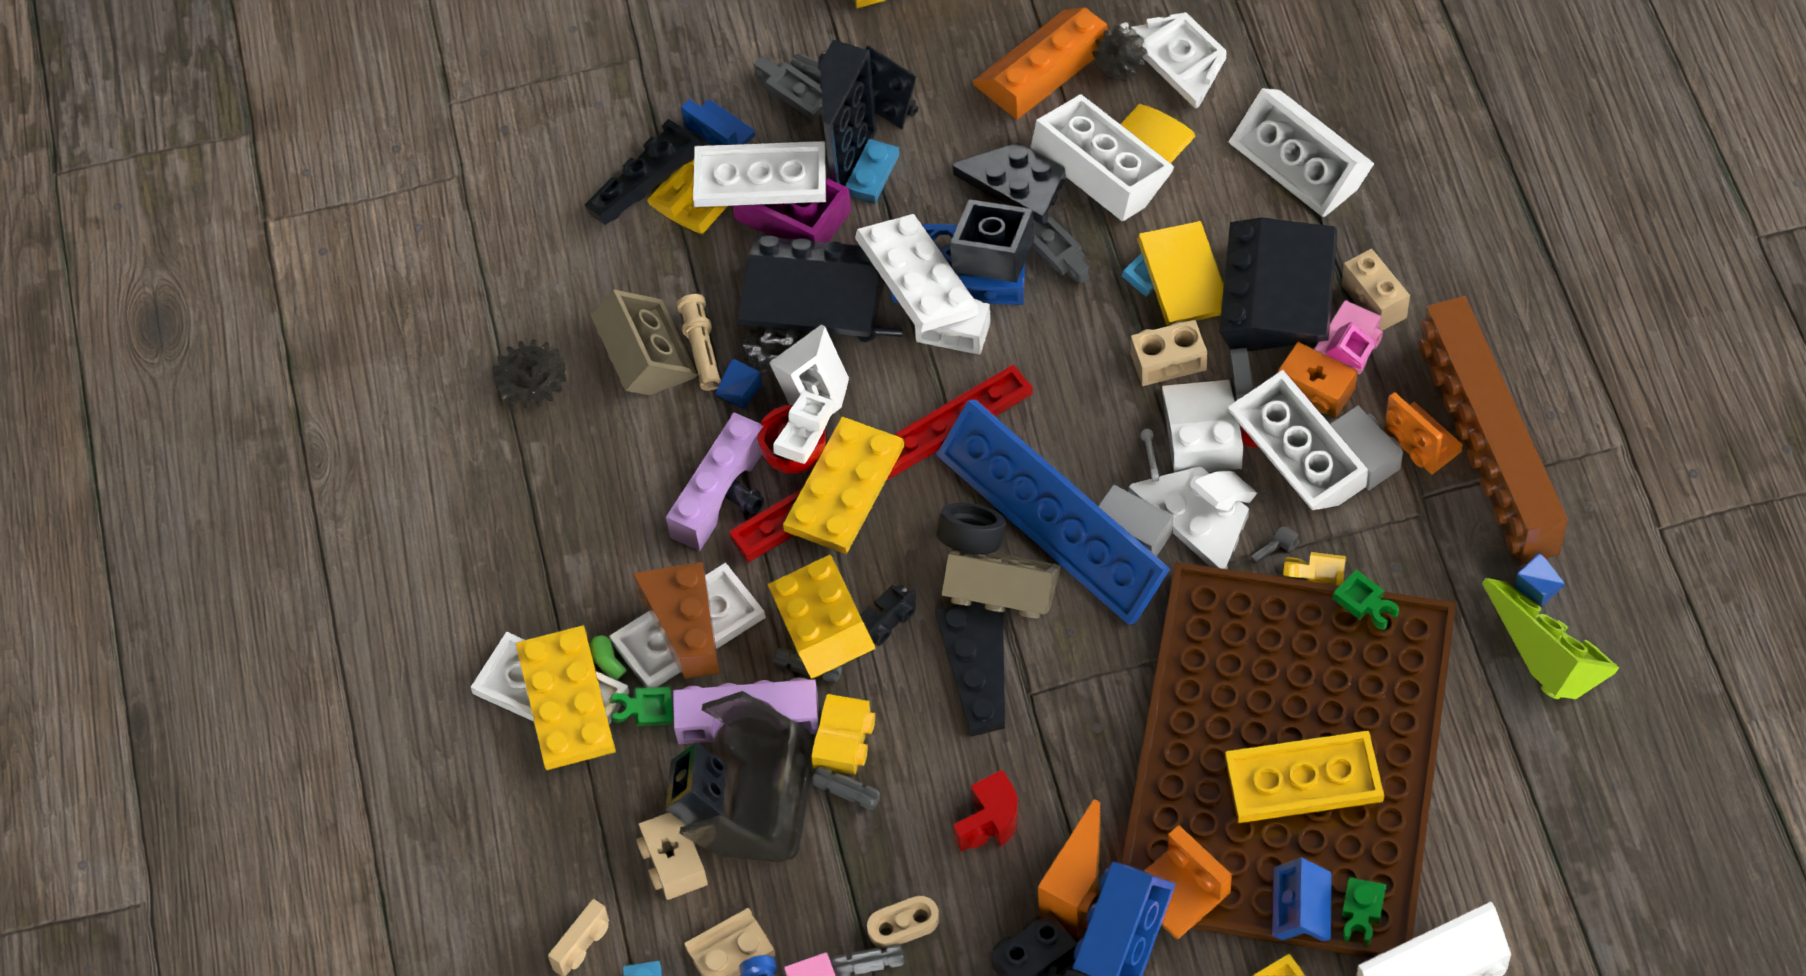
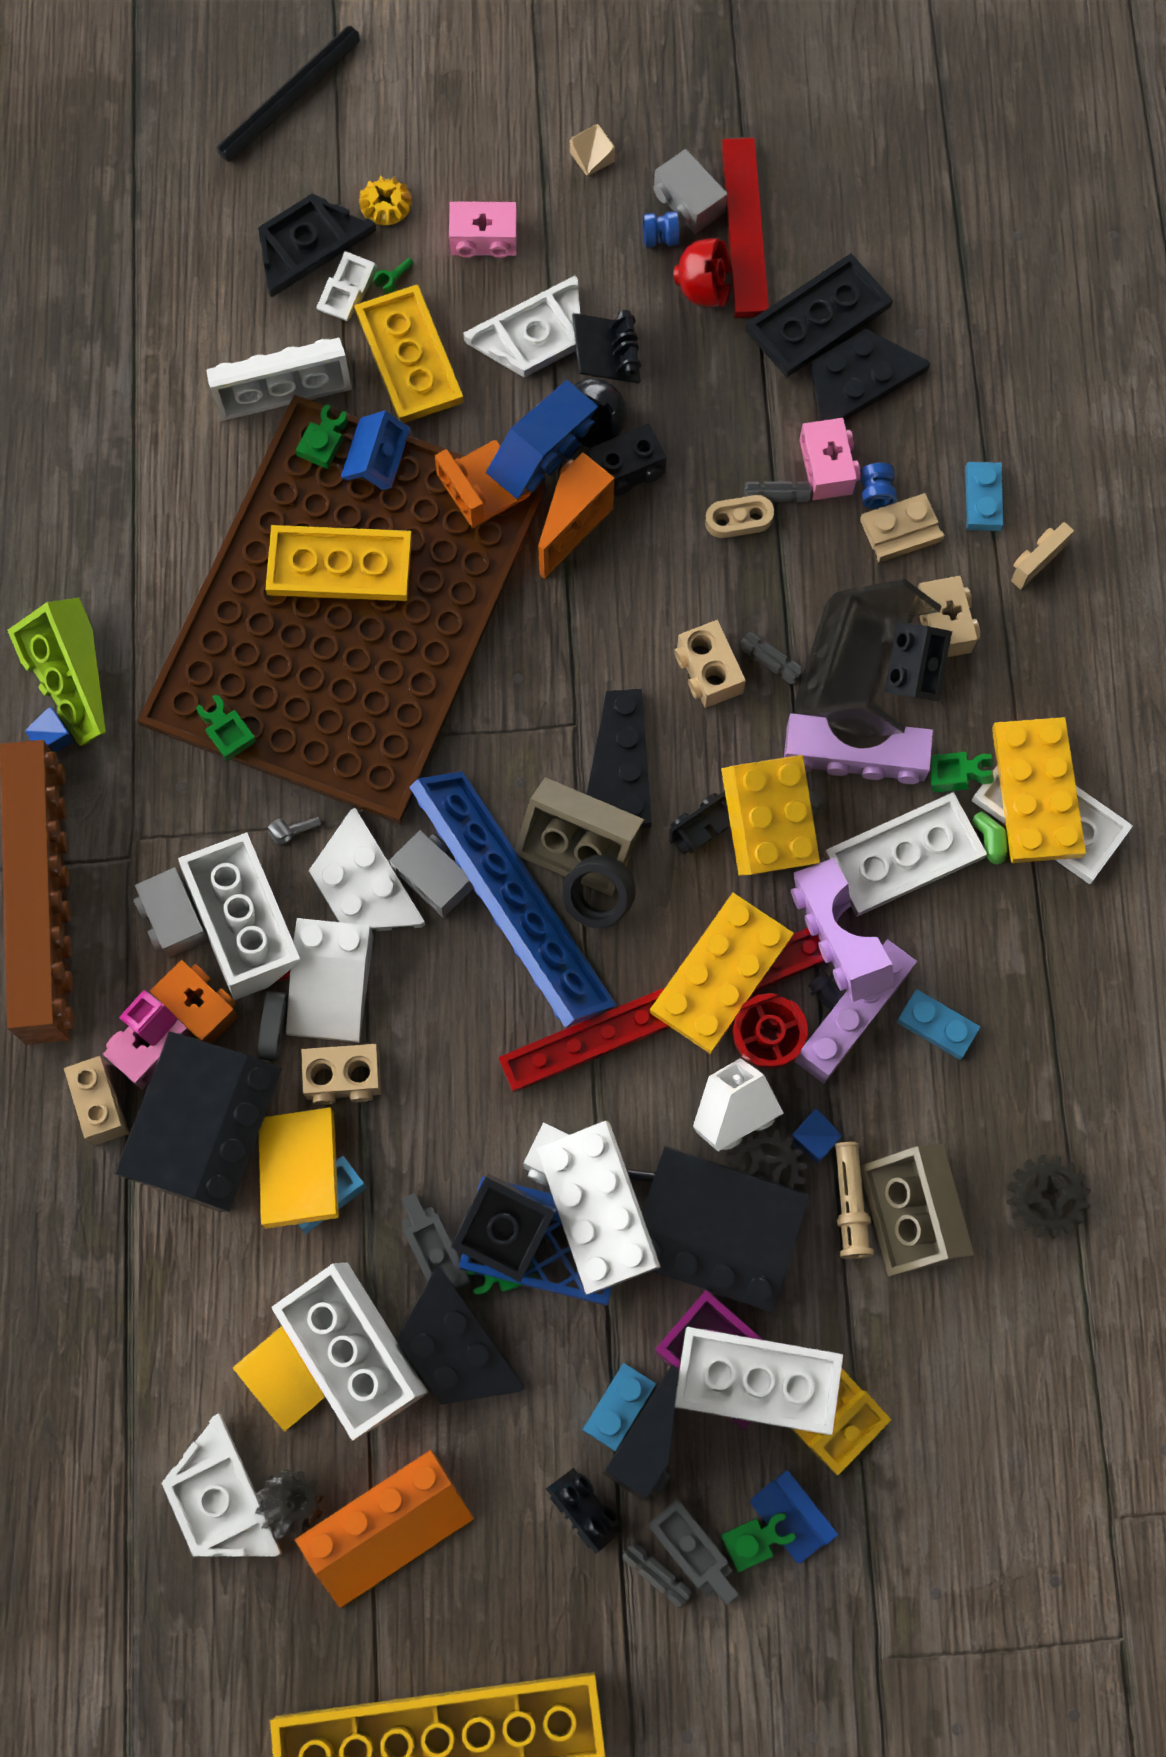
camera: 175 degrees left, 15 degrees up
black wing [585,119,703,225] -> none
dark orange wedge [633,562,720,679] -> none
white slope [774,391,834,464] -> none
yellow brick [812,694,875,775] -> none
red brick [953,769,1019,852] -> none
light grey hinge [1140,429,1159,482] -> none
white slope [1190,471,1257,511] -> none
white slope [1229,88,1374,217] -> none
yellow plate [1283,552,1346,585] -> none
orange bracket [1384,392,1463,475] -> none
none -> tan brick [674,620,746,708]
none -> green plate [721,1512,796,1572]
none -> lavender arch [791,858,895,1002]
none -> dark azure plate [896,989,981,1060]

